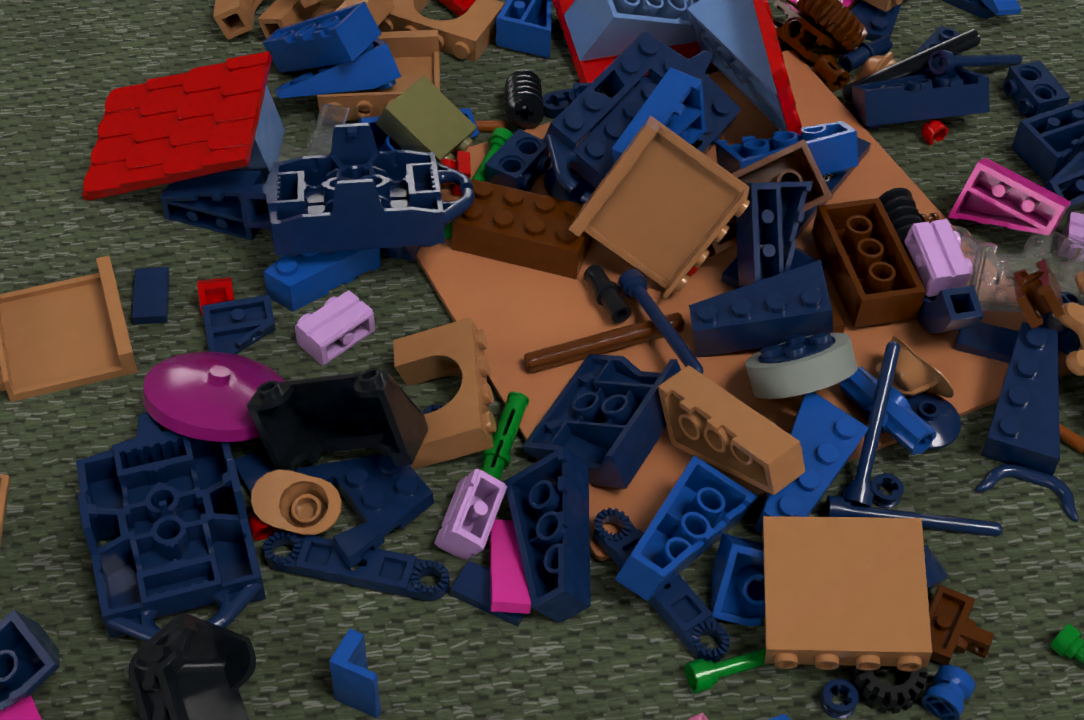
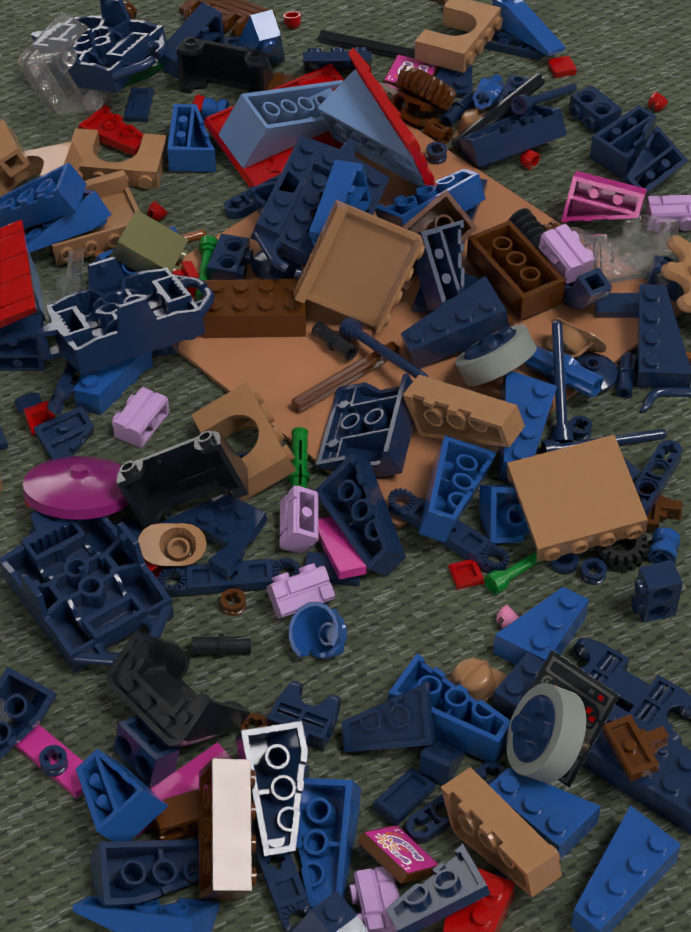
camera: 15 degrees left, 0 degrees up
blue panel [329,628,381,718] -> none
black piece [505,69,544,130] -> none
reddish brown piece [1013,259,1065,329] -> none
none -> dark blue tile [14,392,42,413]
none -> dark blue plate [47,362,79,414]
none -> red hinge [147,201,168,222]
none -> black pin [192,634,251,657]
none -> reddish brown bush [220,588,246,616]
none -> lavender brick [266,563,335,619]
none -> blue helmet [289,602,348,659]
none -> dark blue bush [426,142,447,165]
none -> red tile [448,559,484,590]
none -> blue piece [472,74,505,110]
none -> red tile [548,56,577,78]
none -> dark blue tile [550,553,579,575]
none -> dark blue axle [616,352,637,398]
none -> dark blue beam [634,440,682,516]

